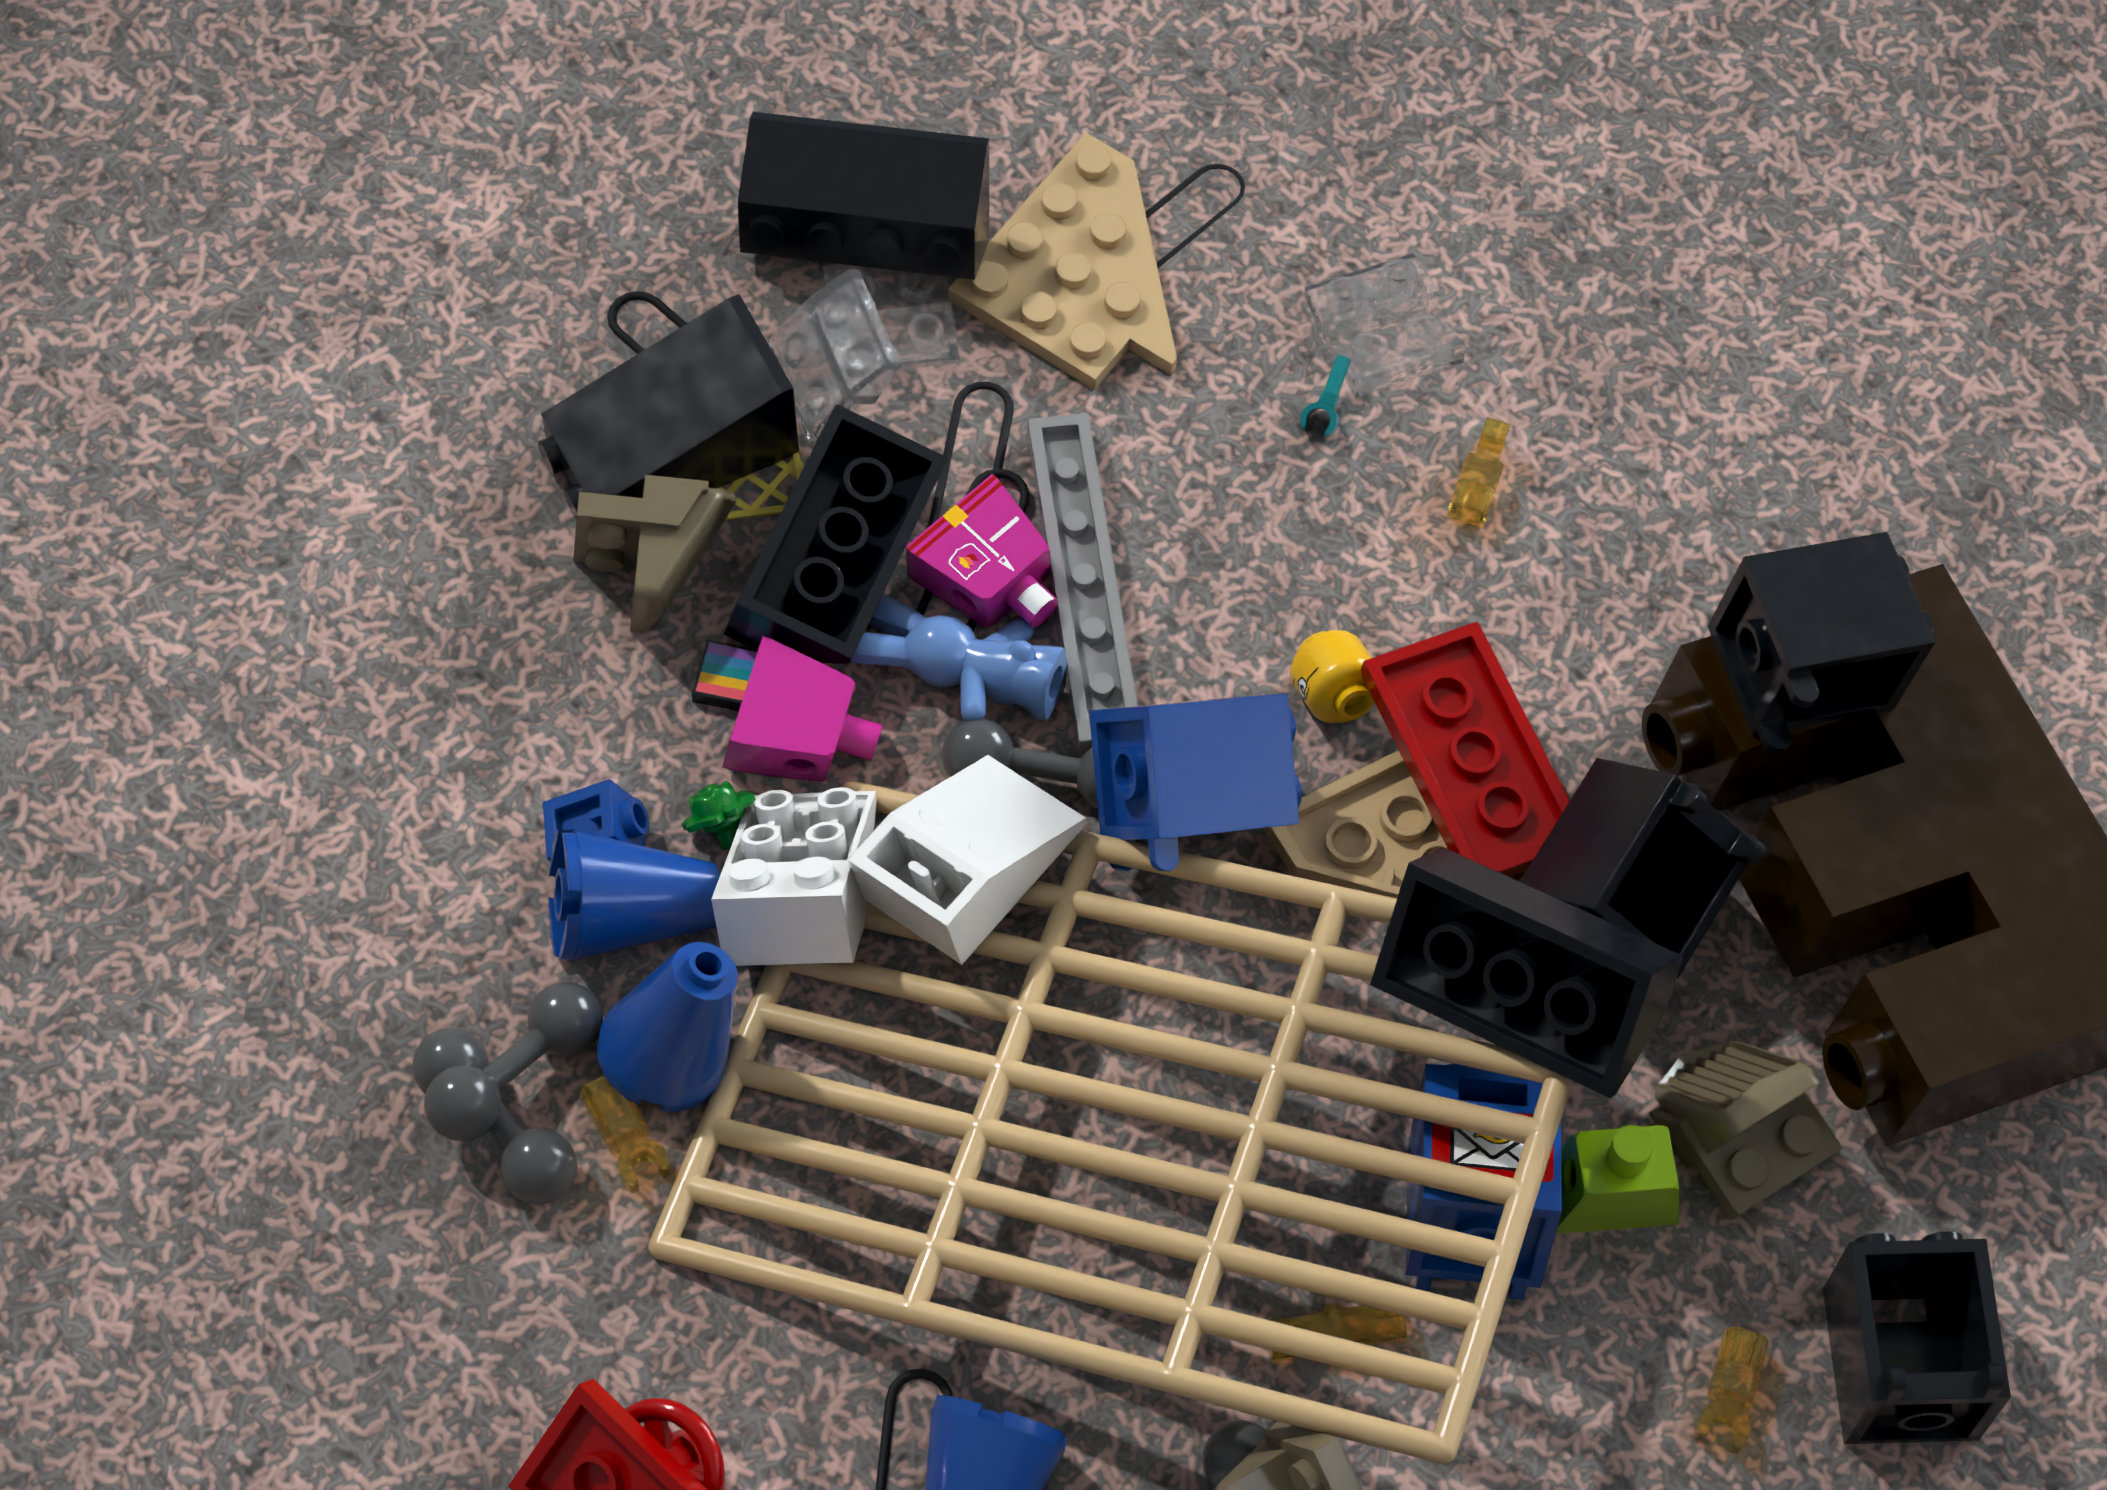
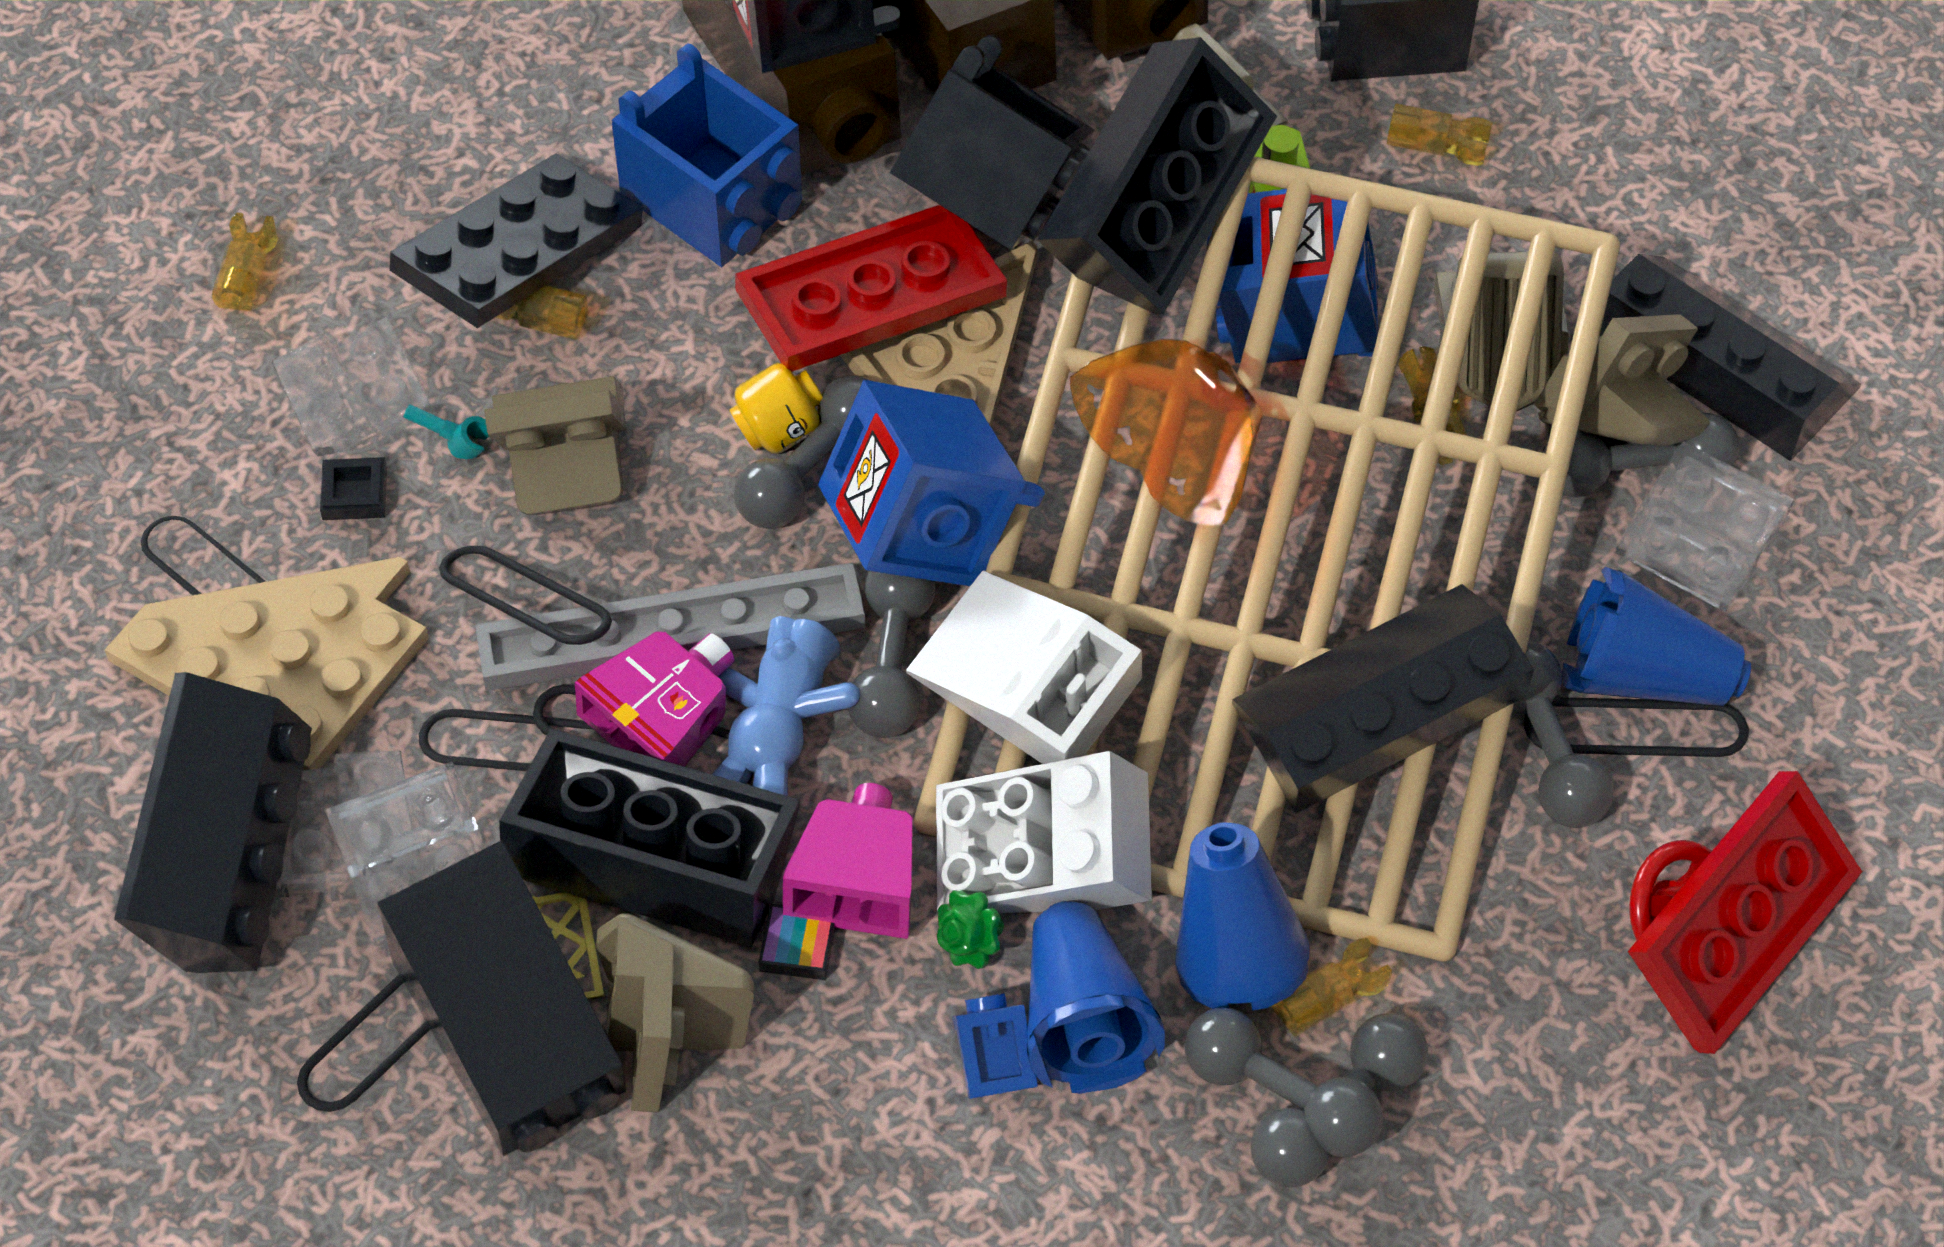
camera: 90 degrees left, 5 degrees down
none -> clear yellow bar [212,212,278,311]
none -> black tile [320,457,387,520]
none -> black plate [389,153,643,328]
none -> black piece [439,546,612,645]
none -> dark tan piece [484,376,626,516]
none -> blue container [611,43,802,267]
none -> dark grey piece [734,375,871,529]
none -> clear orange piece [1070,339,1263,526]
none -> black slope [1232,584,1534,814]
none -> dark tan piece [1434,252,1569,411]
none -> dark grey piece [1512,641,1614,828]

